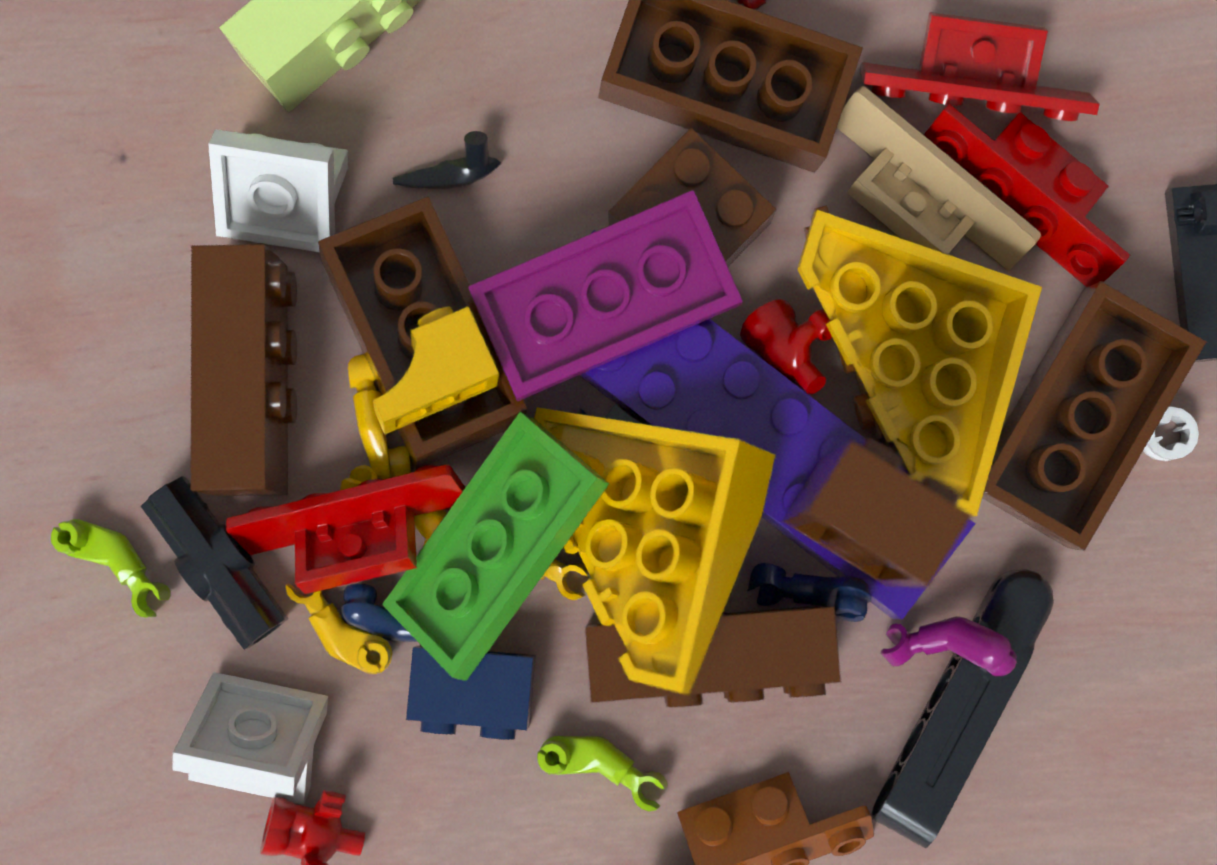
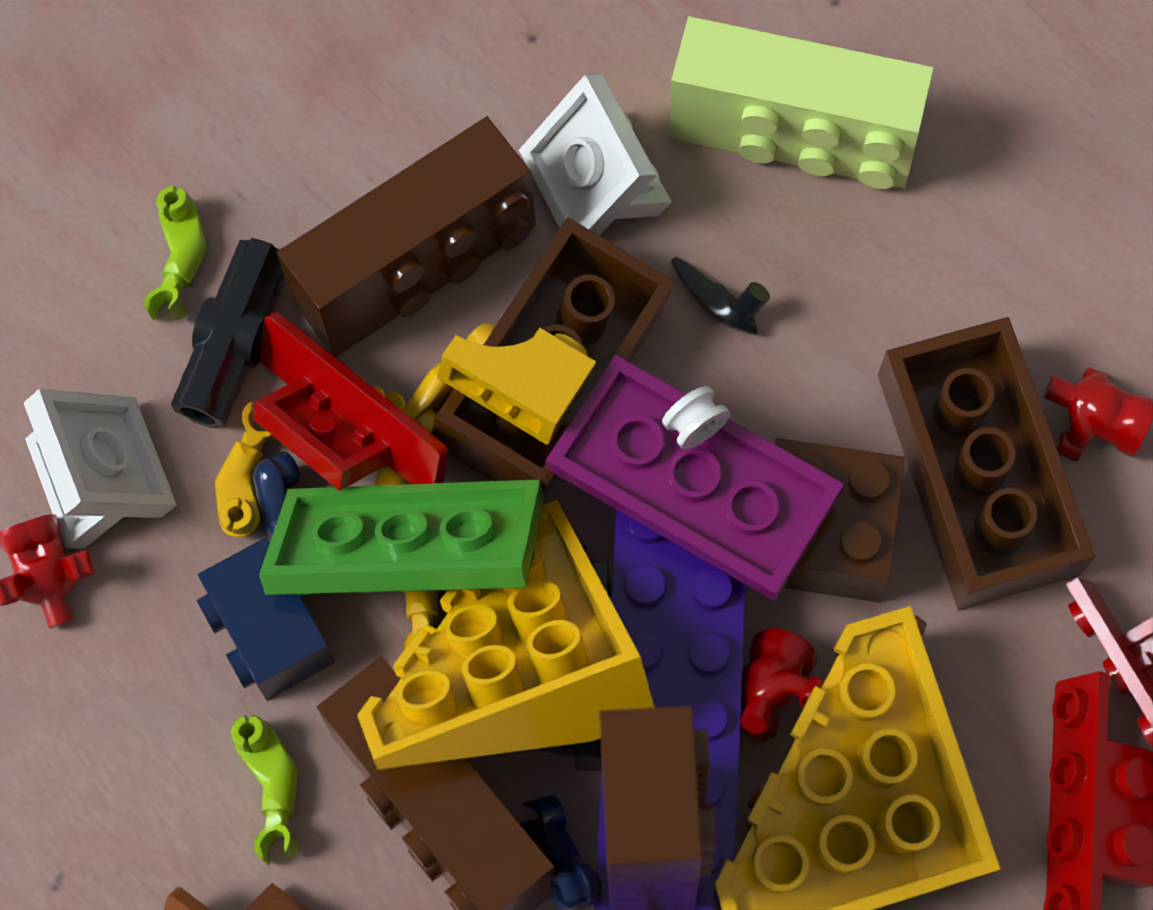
camera: 55 degrees right, 15 degrees down
tan bracket [837,86,1041,271] -> none
none -> white bush [662,386,730,450]

